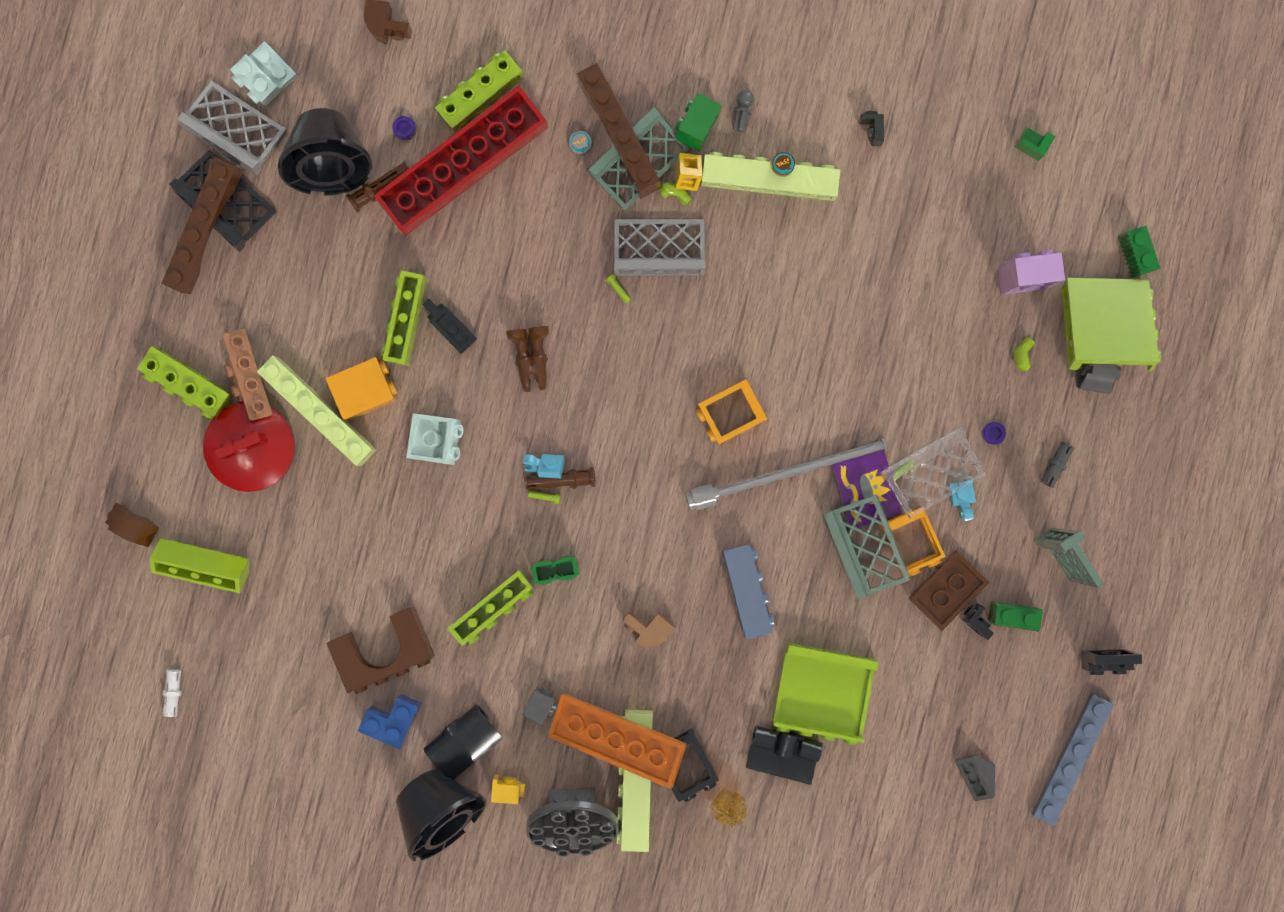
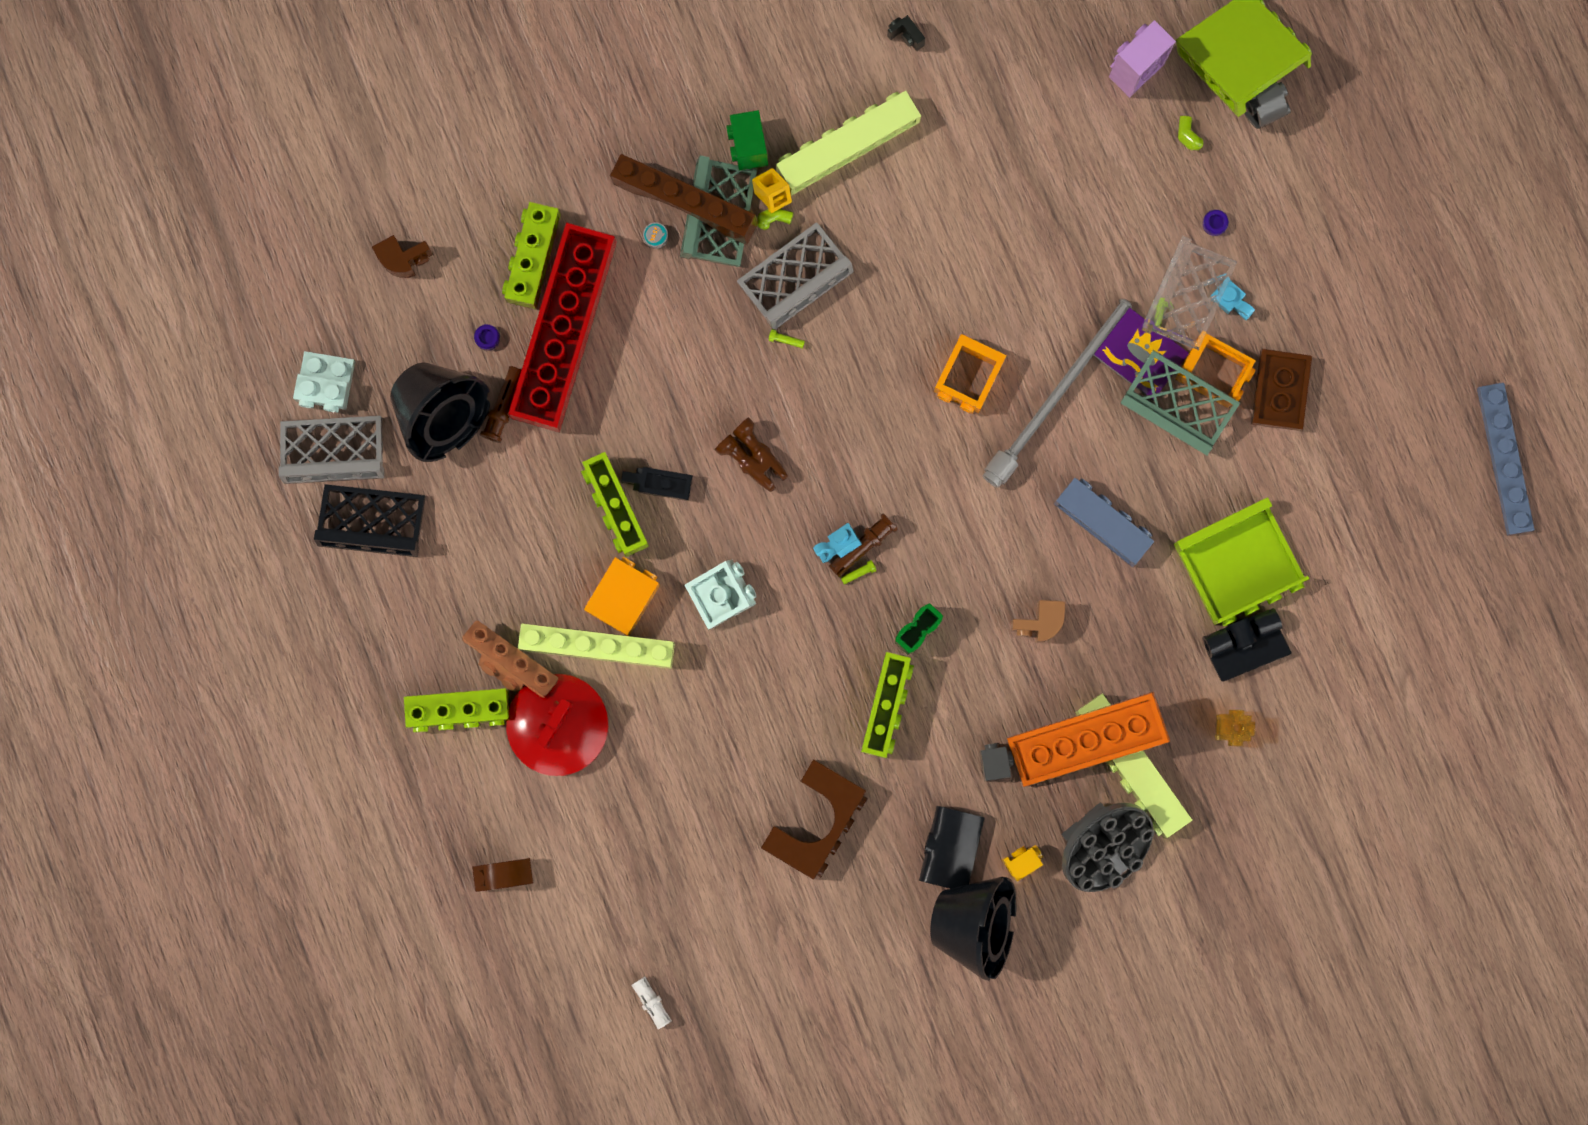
camera: 35 degrees left, 5 degrees down
lime brick [150,538,250,594] -> none
reddish brown arch [161,157,244,294] -> none
blue brick [358,694,422,749] -> none
black window [671,728,719,802] -> none
dark grey axle [733,90,754,132] -> none
reddish brown tile [772,152,795,177] -> none
dark grey slope [955,755,995,801] -> none
black bracket [962,604,994,640] -> none
green brick [988,601,1043,632] -> none
sand green fence [1034,528,1104,588] -> none
dark grey pin [1040,442,1075,488] -> none
black plate [1081,649,1142,675] -> none

